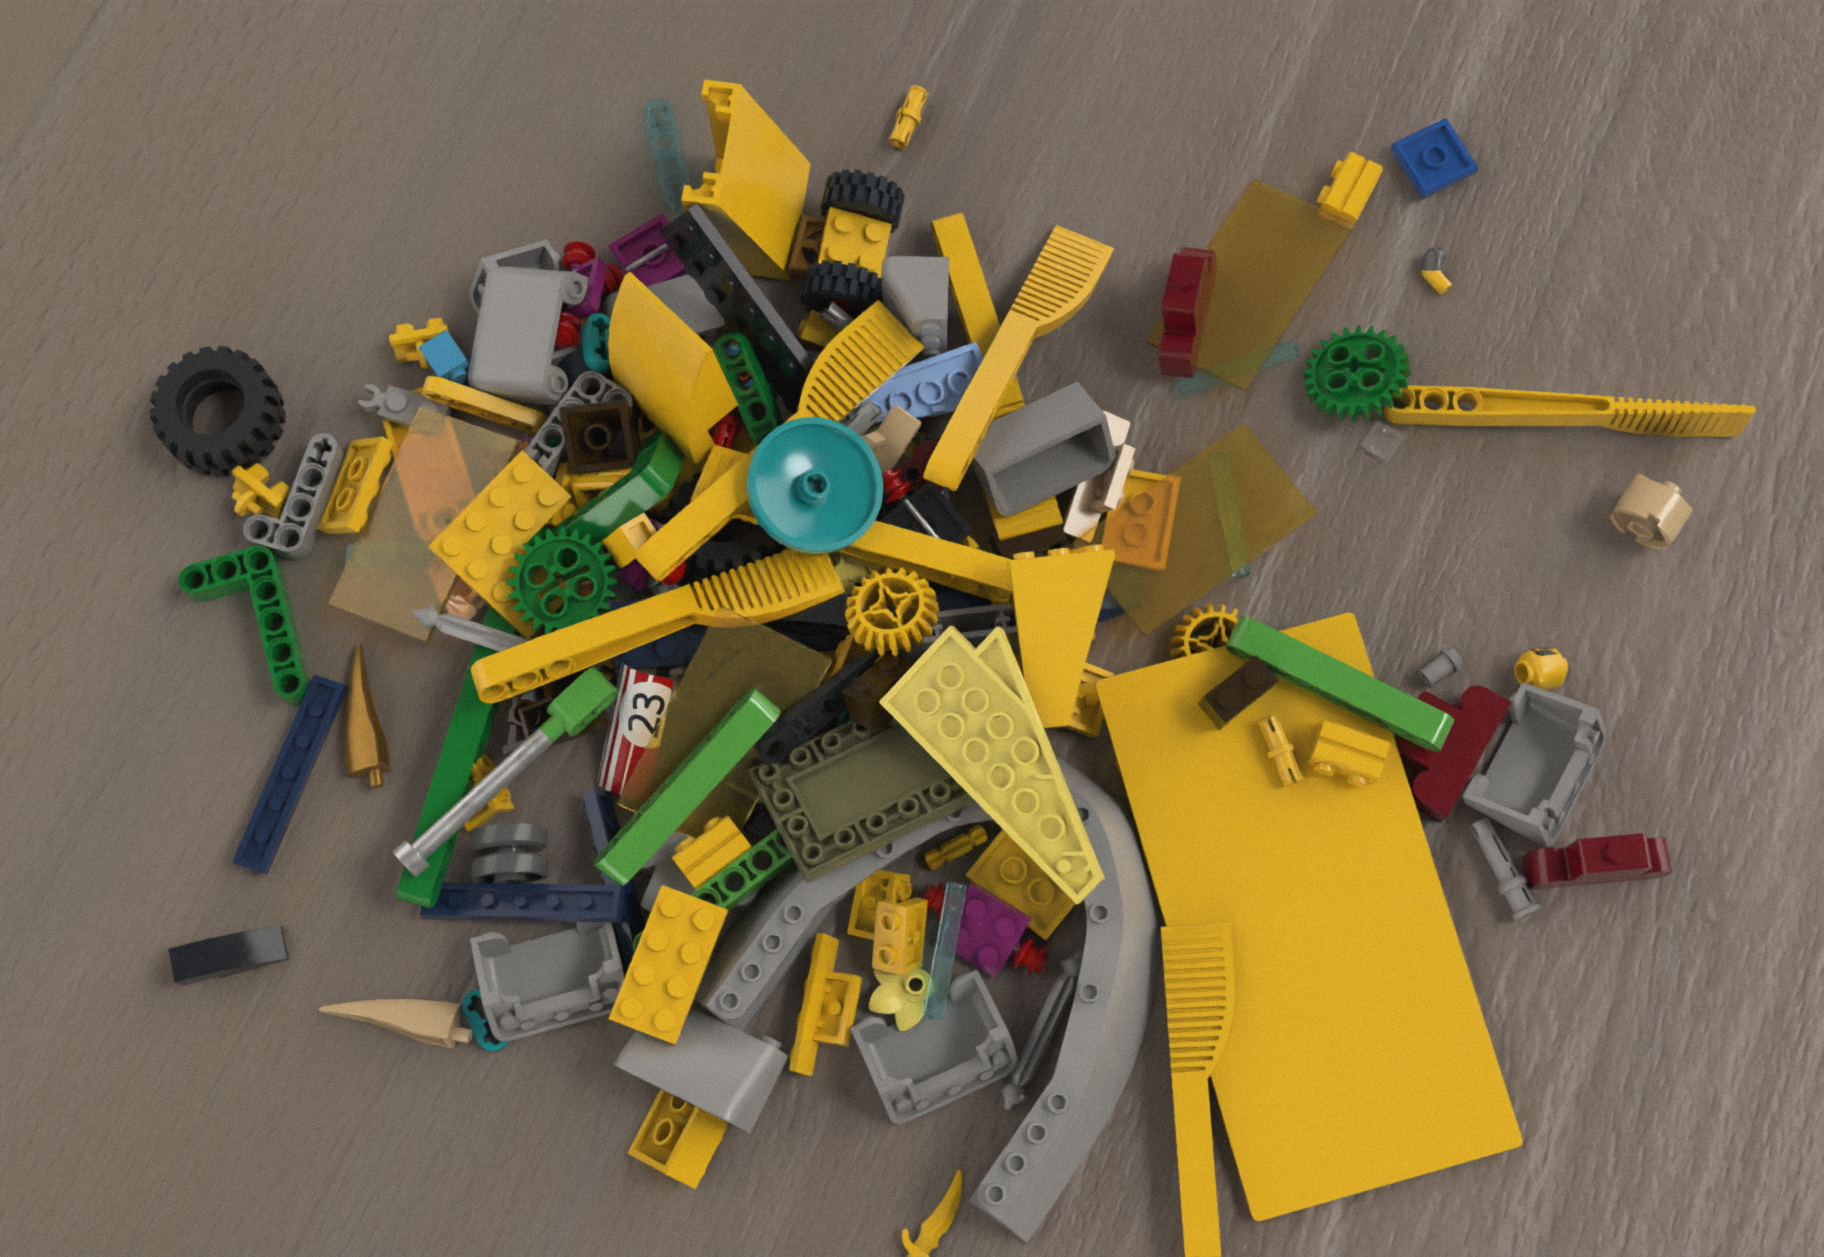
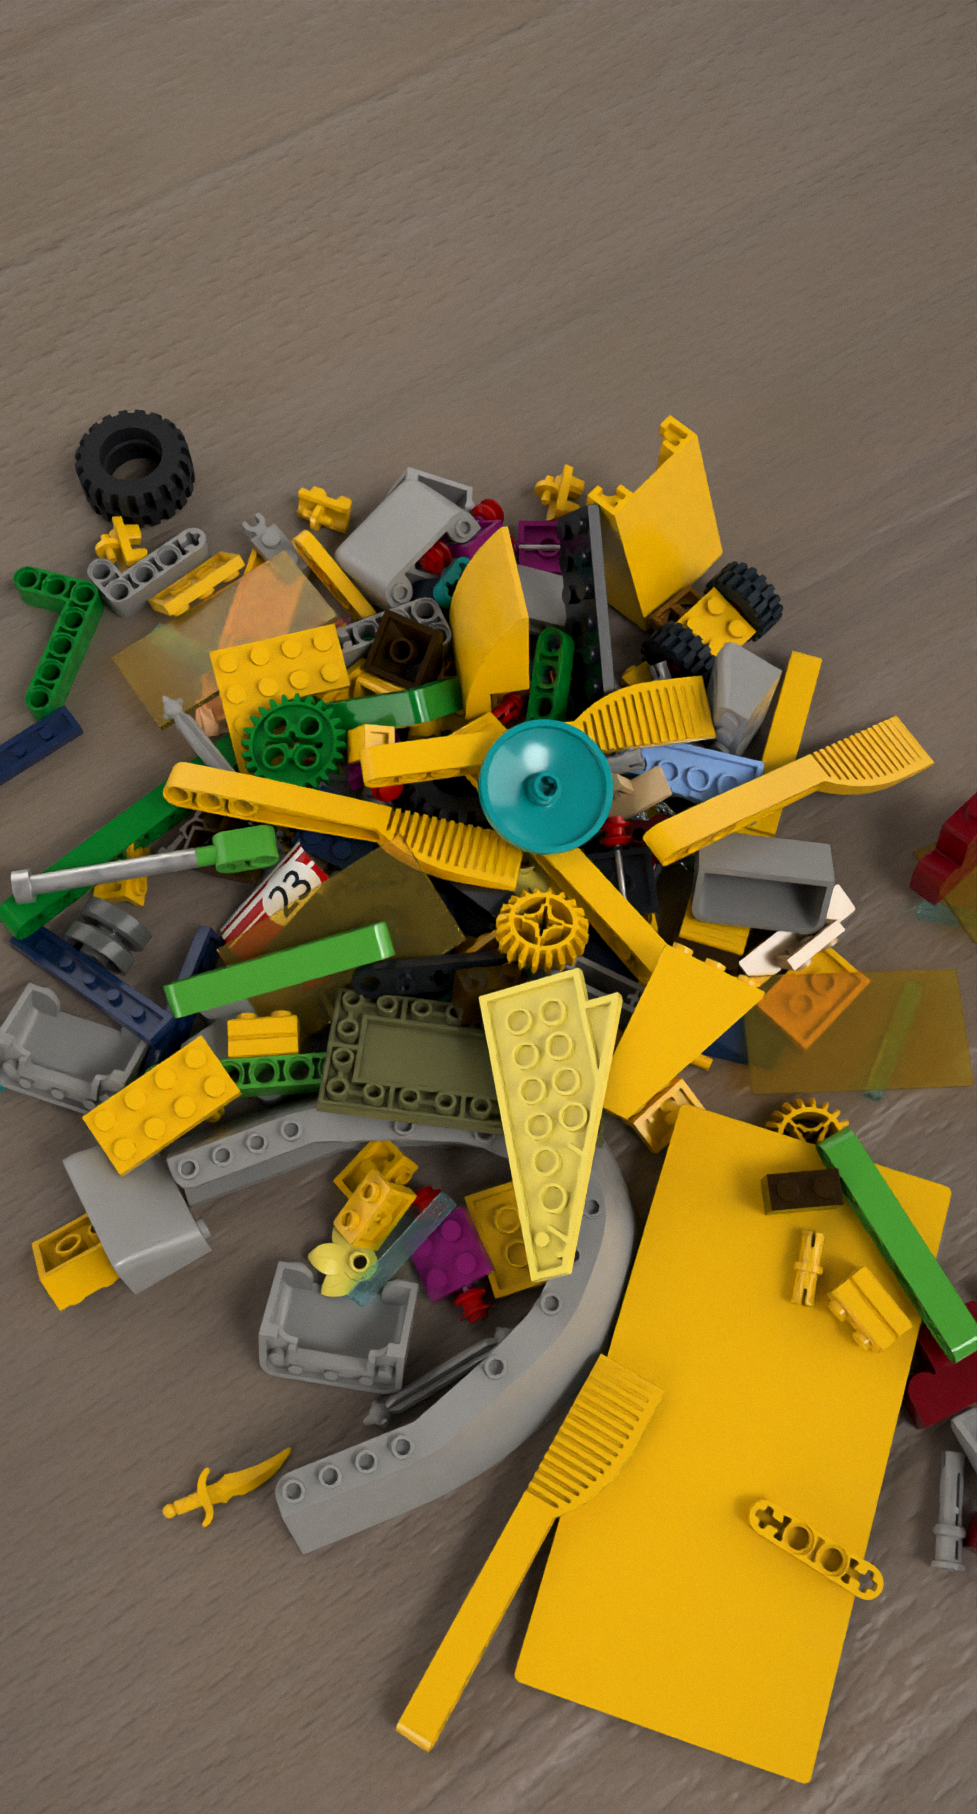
camera: 30 degrees right, 5 degrees down
pearl gold piece [345,643,392,789] -> none
dark azure brick [419,330,471,388] -> none
clear light blue beam [645,98,690,214] -> none
yellow bracket [789,933,862,1077] -> none
yellow pin [888,85,929,150] -> none
yellow axle [924,825,988,871] -> none
none -> yellow hips [534,464,585,521]
none -> yellow beam [747,1499,884,1600]

